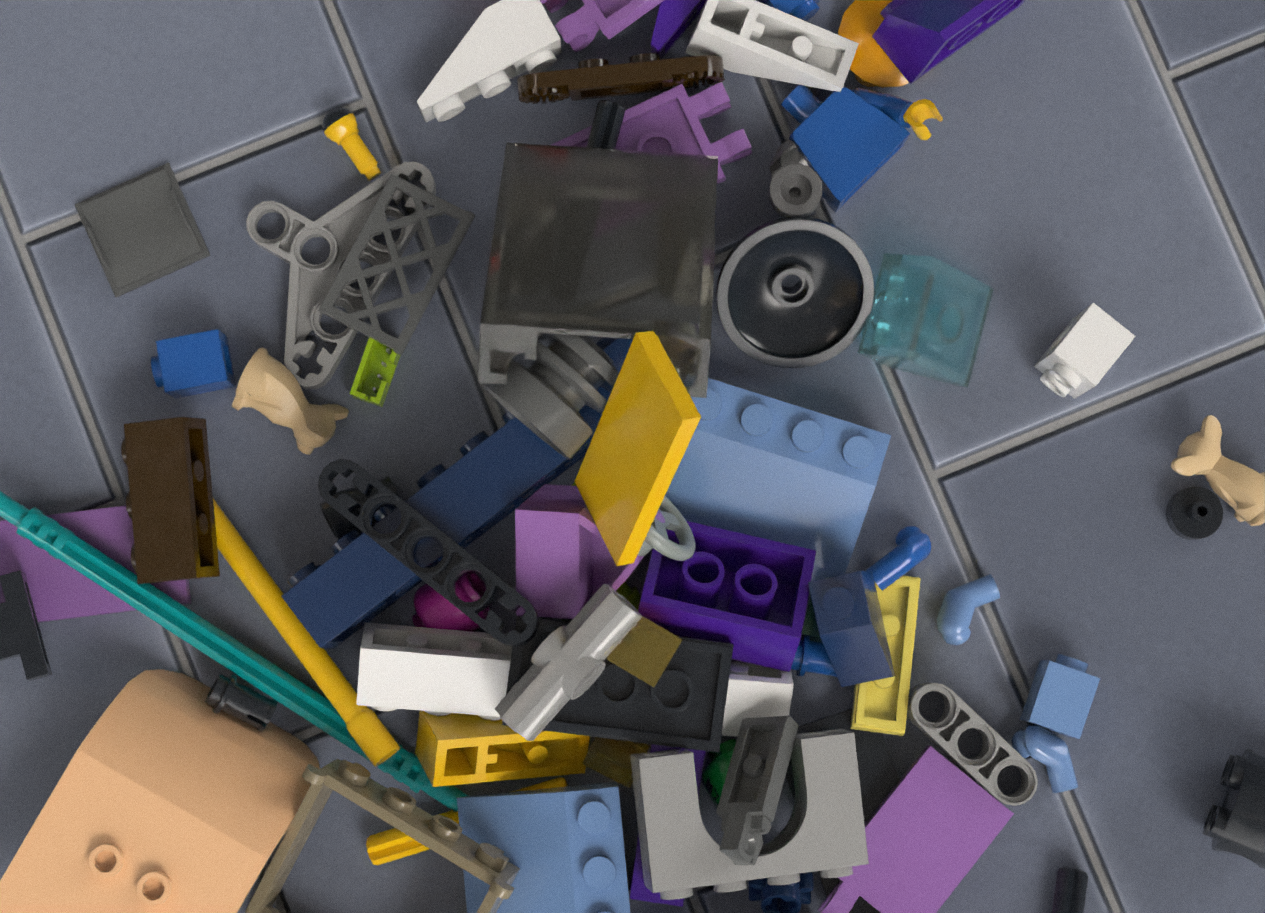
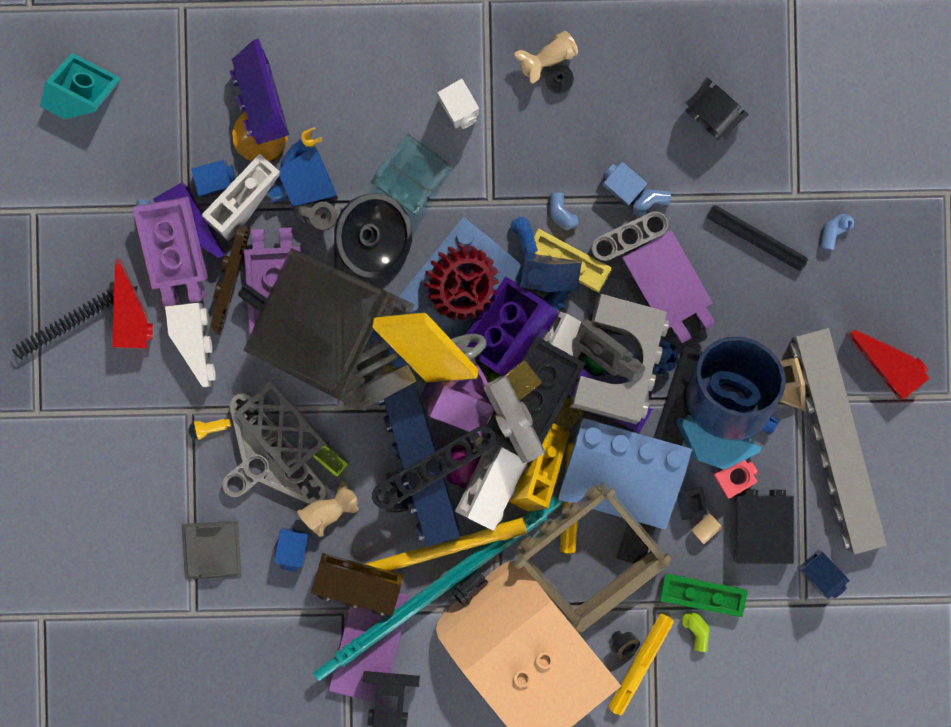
camera: 65 degrees left, 5 degrees up
none -> dark red gear [423,244,499,321]

